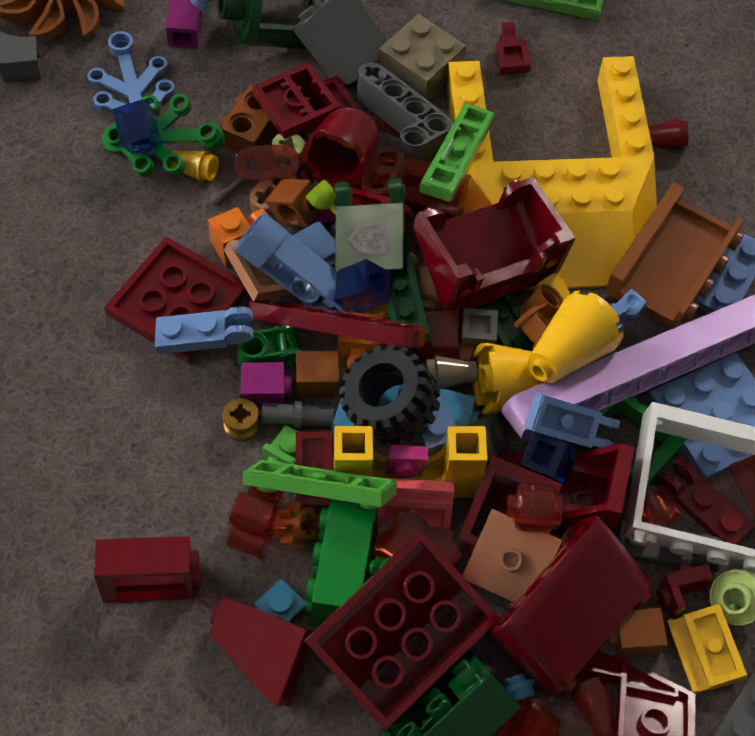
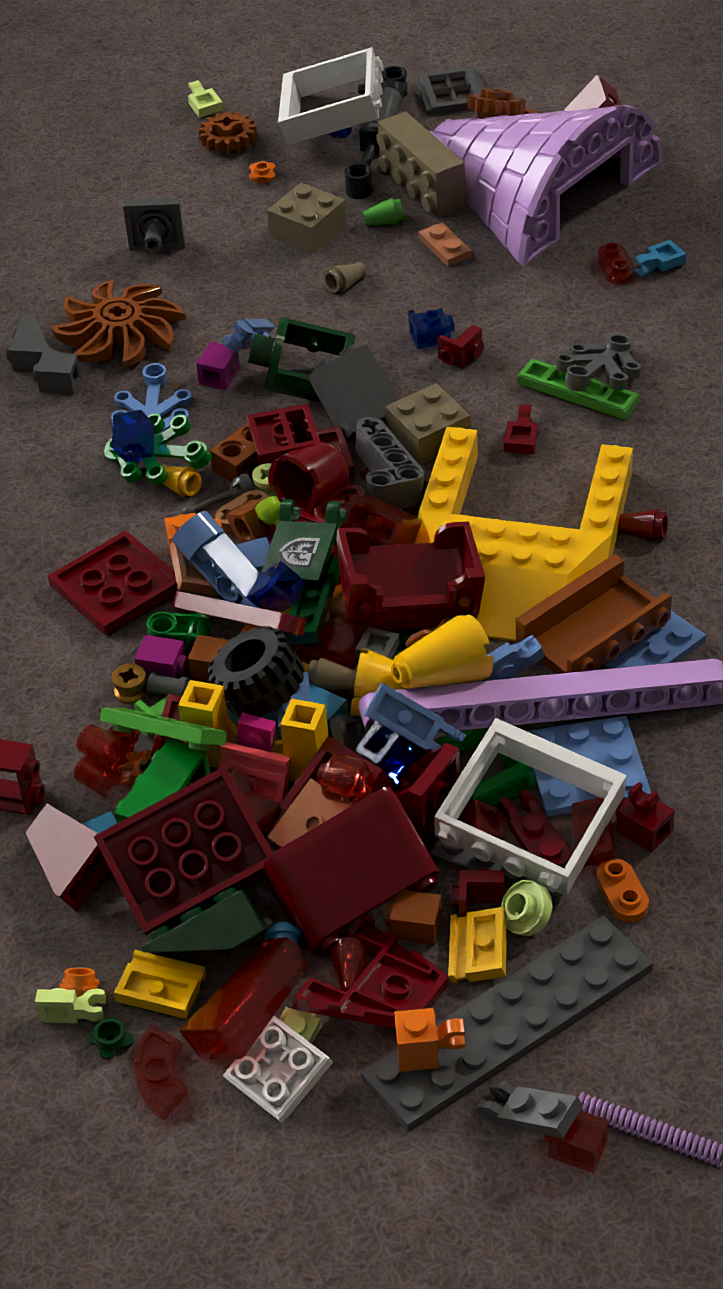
camera: 25 degrees right, 15 degrees down
medium blue hinge [155,306,253,354] -> none
clear red plate [234,144,300,182] -> none
bright green plate [419,103,495,202] -> none

